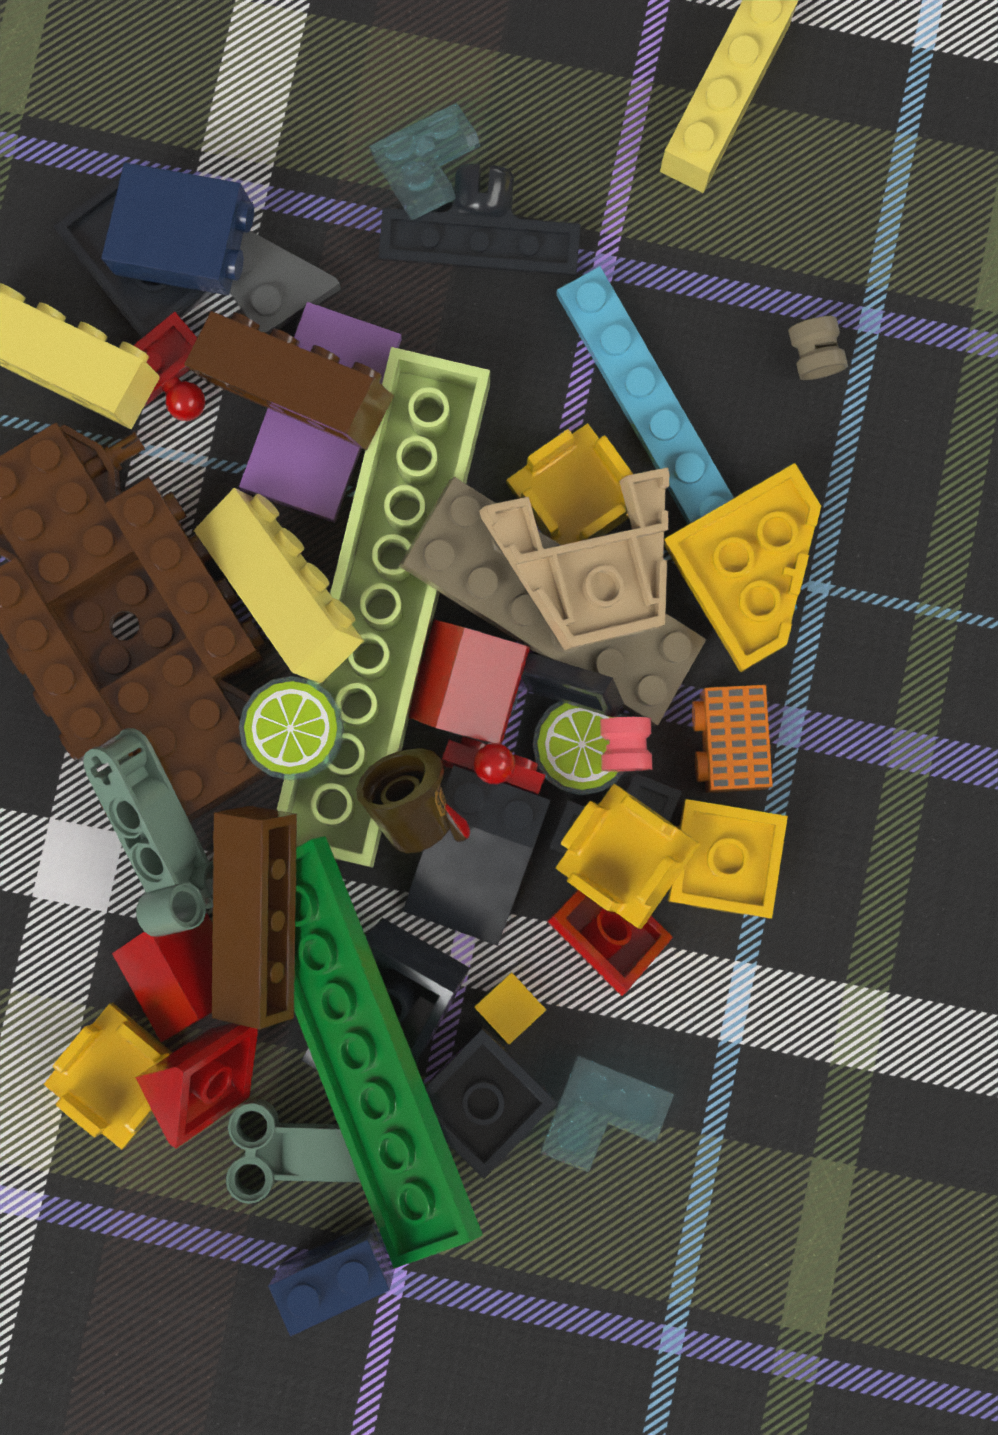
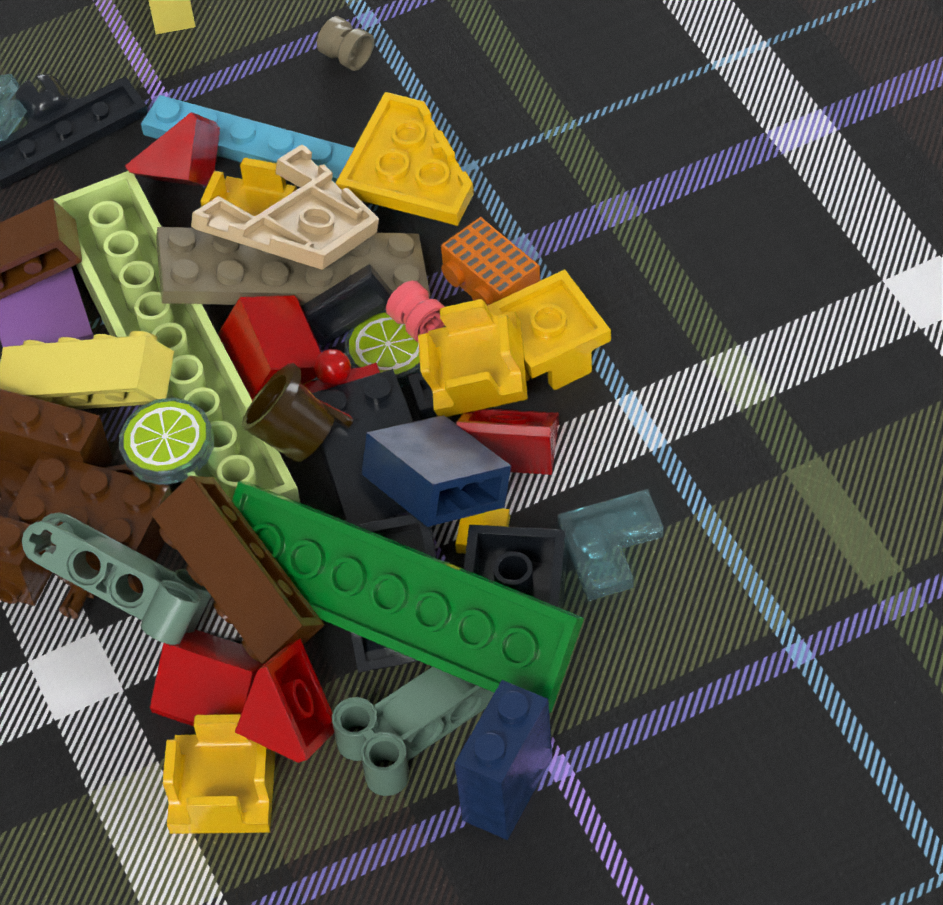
camera: 30 degrees left, 30 degrees down
none -> red slope [125,112,220,187]
none -> dark blue brick [362,415,511,527]

